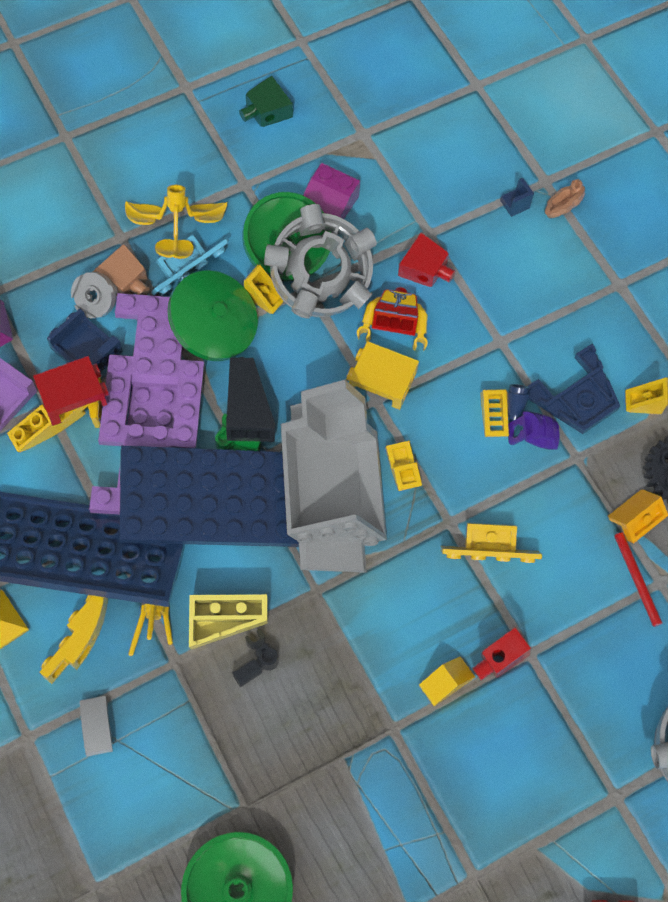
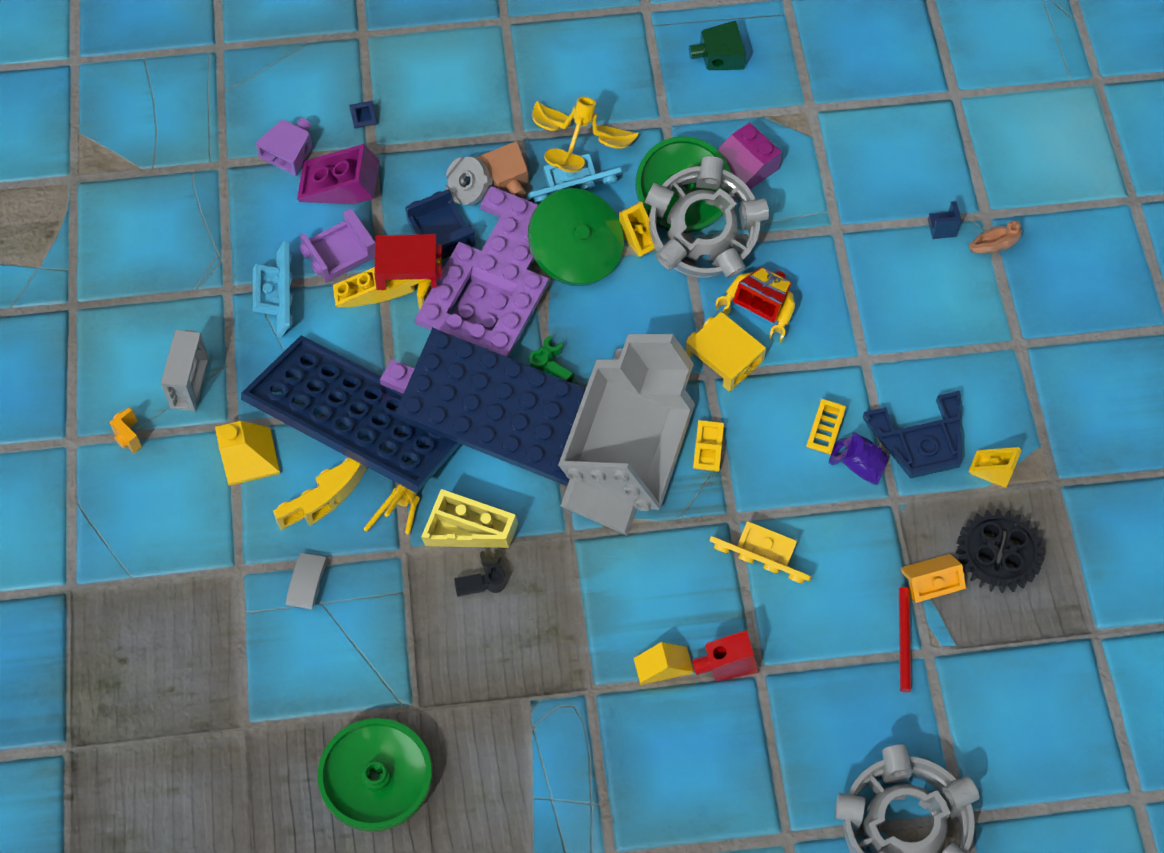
camera: 25 degrees right, 5 degrees down
black slope [226,357,275,442] -> none
red torso [398,233,456,287] -> none
dark blue cone [507,384,530,420] -> none

